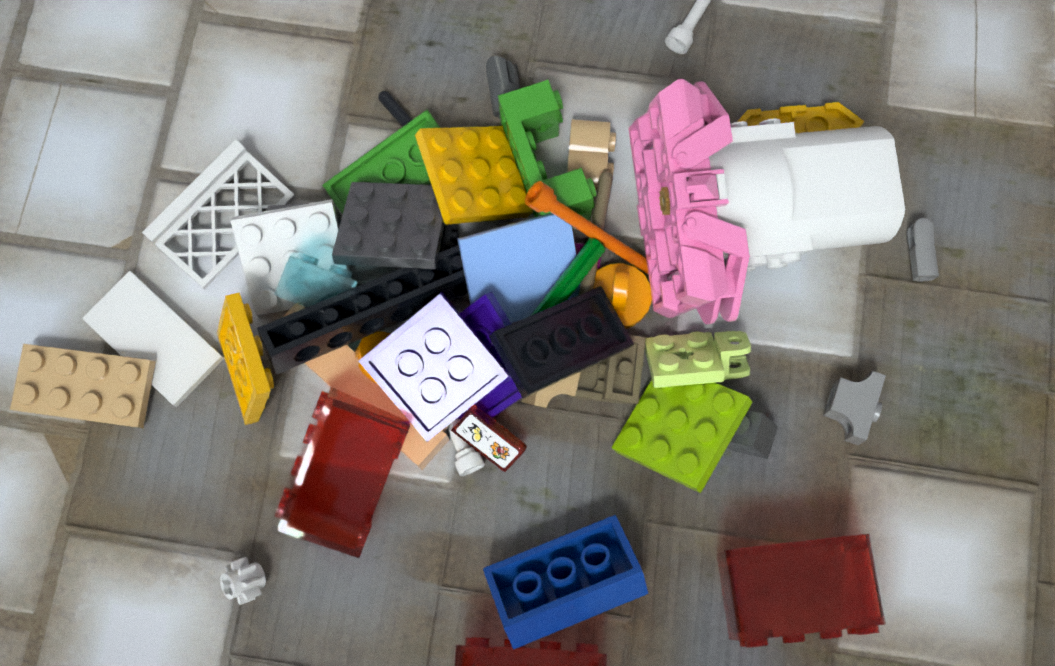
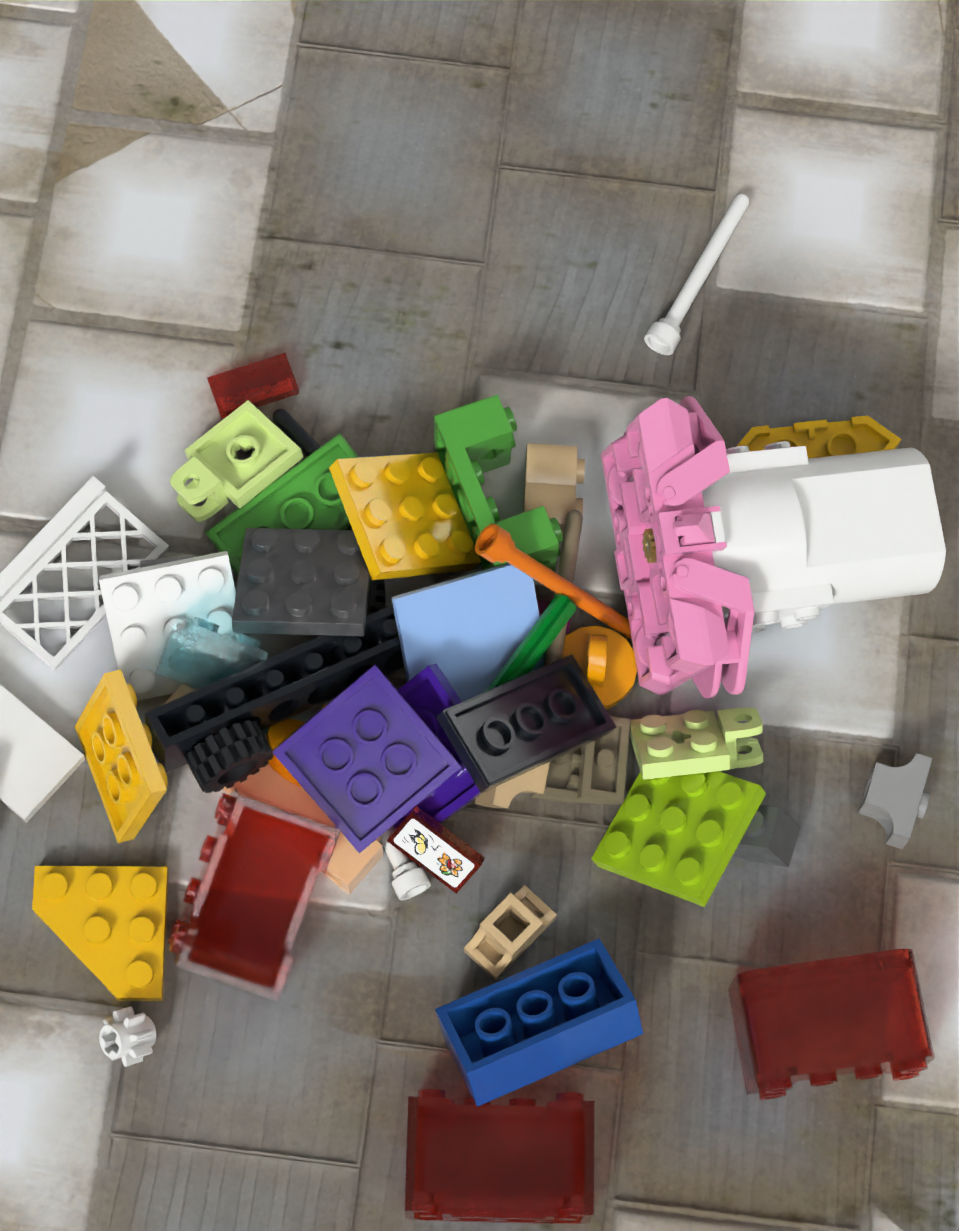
camera: 10 degrees left, 5 degrees down
dark grey arm [486,56,521,119] -> none
none -> yellow plate [32,866,169,1001]
none -> yellowish green plate [170,400,304,522]
none -> black tyre [186,720,273,793]
none -> clear red tile [207,353,299,419]
none -> tan brick [463,885,557,982]

